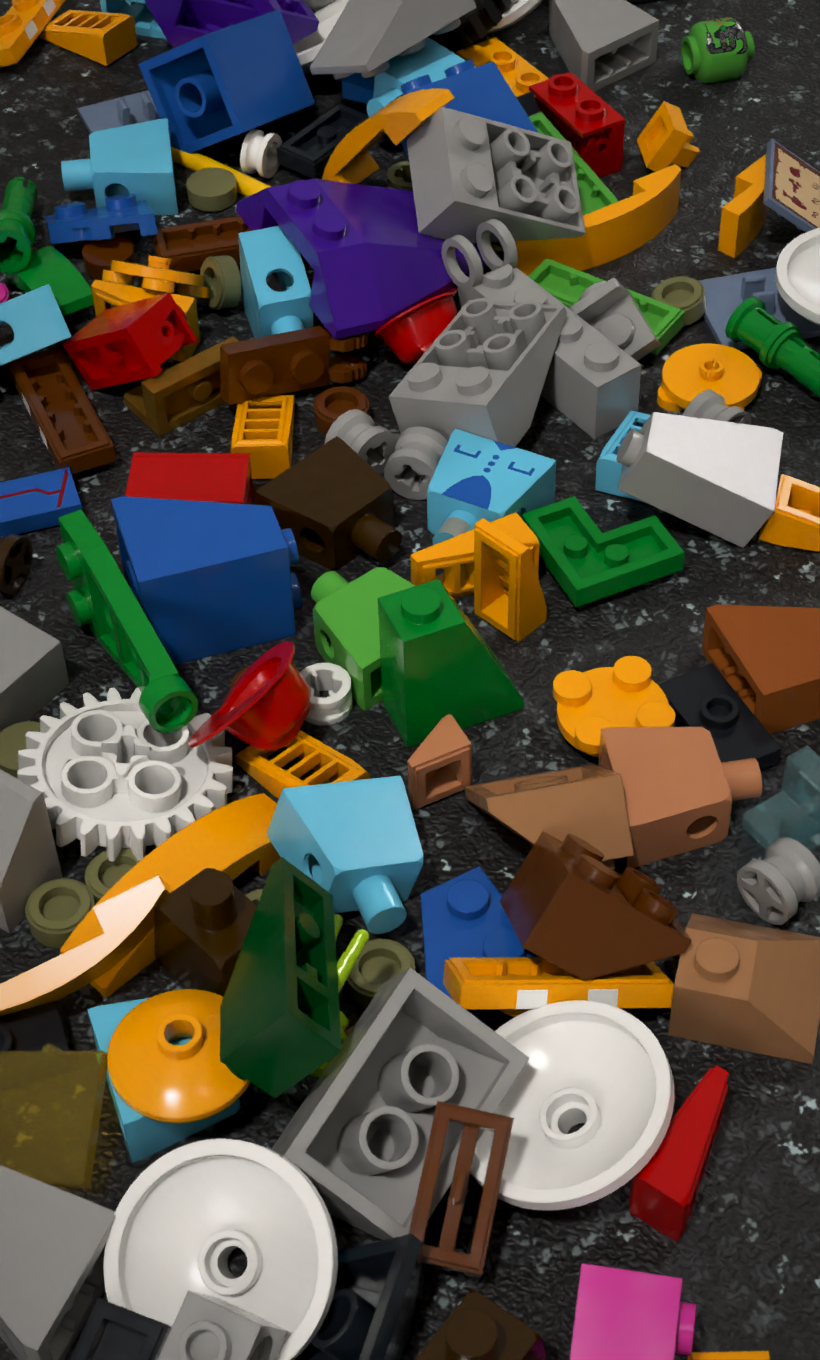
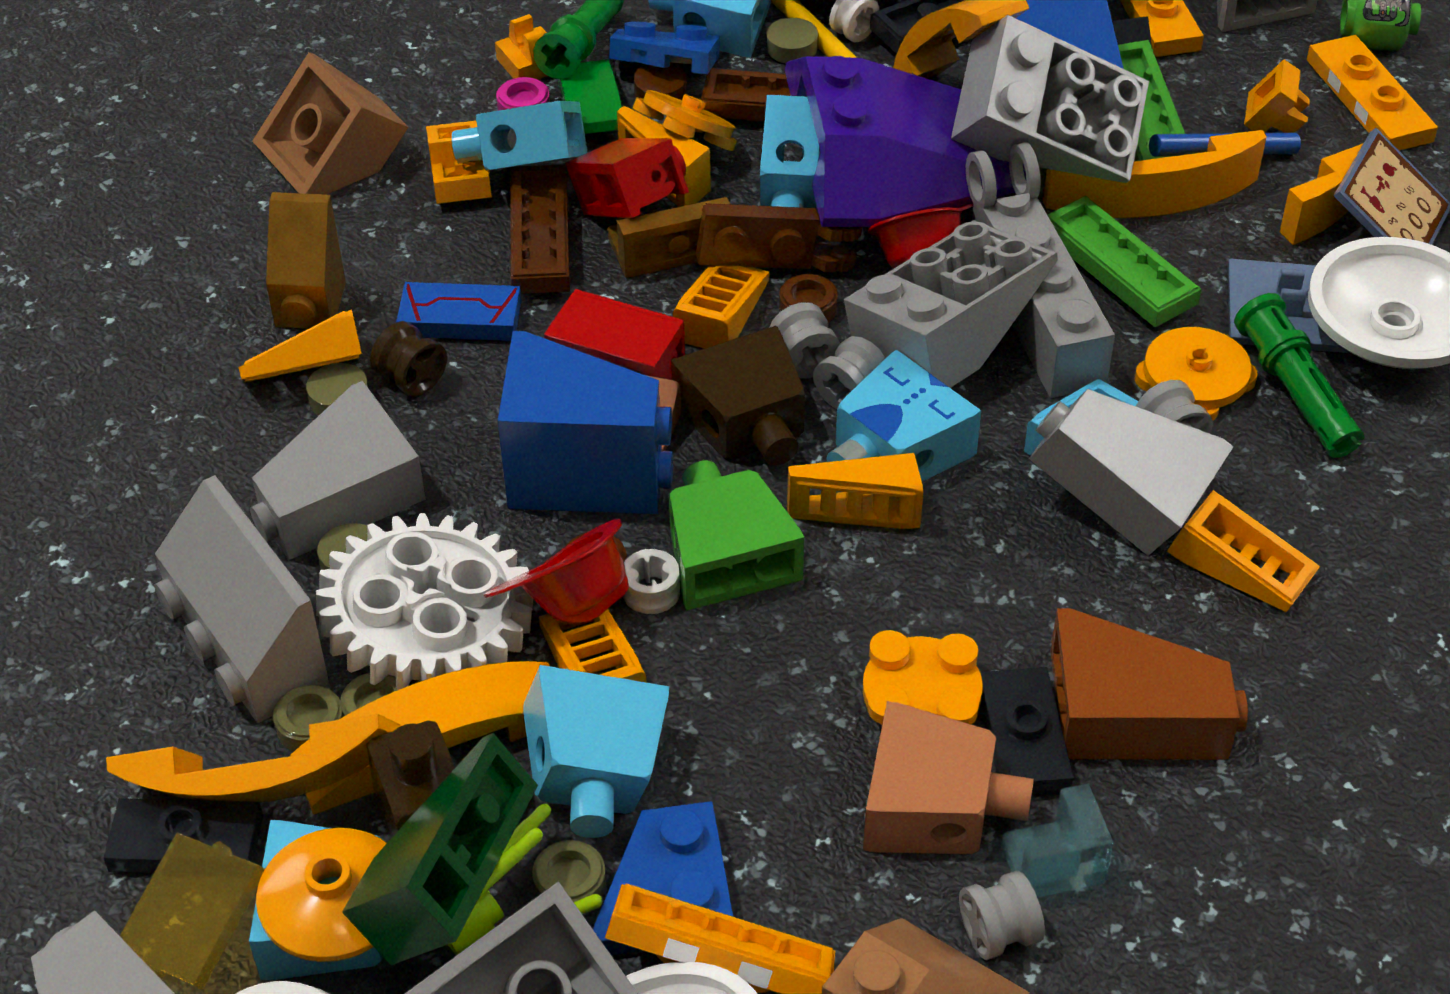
camera: 20 degrees right, 0 degrees up
green plate [55,509,198,733] -> none
olive tile [200,255,242,310] -> none
green slope [378,579,524,748] -> none
nougat slope [407,714,472,810] -> none
medium nougat slope [464,764,634,870] -> none
light orange slope [474,518,547,642] -> none
reddish brown slope [500,831,692,981] -> none
green plate [522,496,685,607] -> none
red hinge [529,72,625,178] -> none
light grey bracket [569,278,662,361] -> none
olive tile [651,276,707,326] -> none
none -> blue bar [1149,133,1301,157]
none -> light orange plate [1306,35,1438,151]

